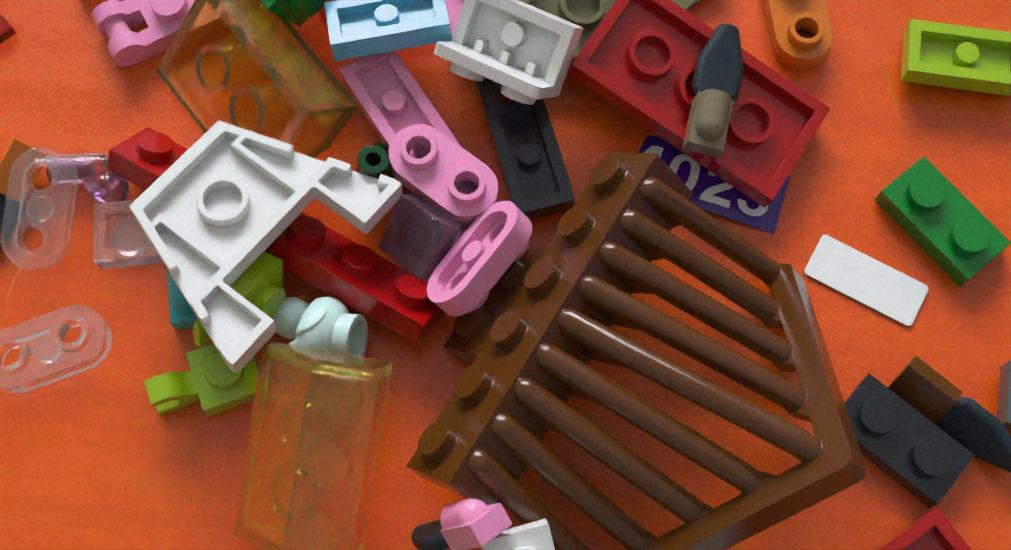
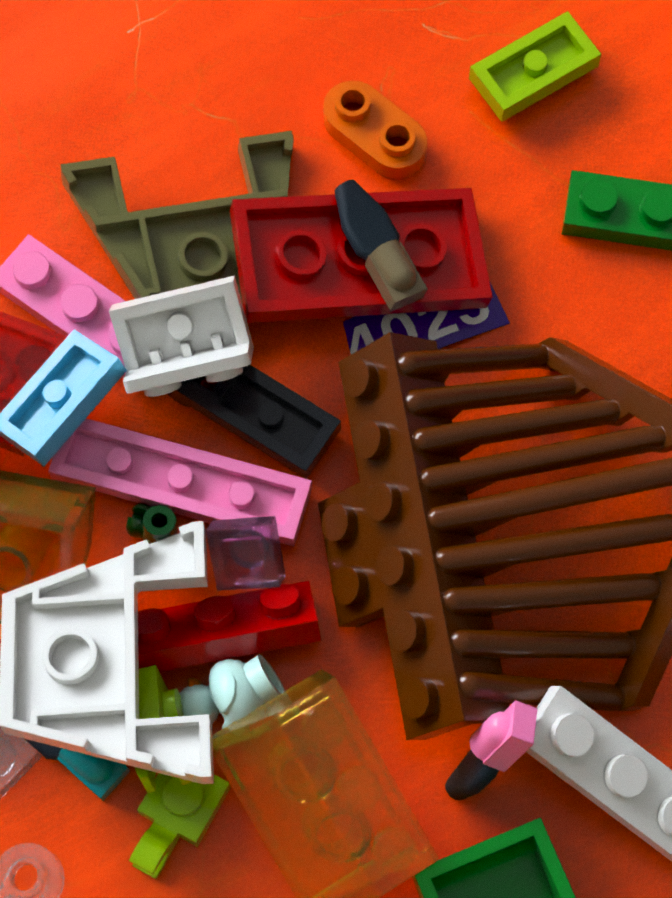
camera: 40 degrees left, 0 degrees up
bright pink plate [389,124,498,226] -> none
bright pink plate [427,201,532,317] -> none
white sticker [804,235,929,326] -> none

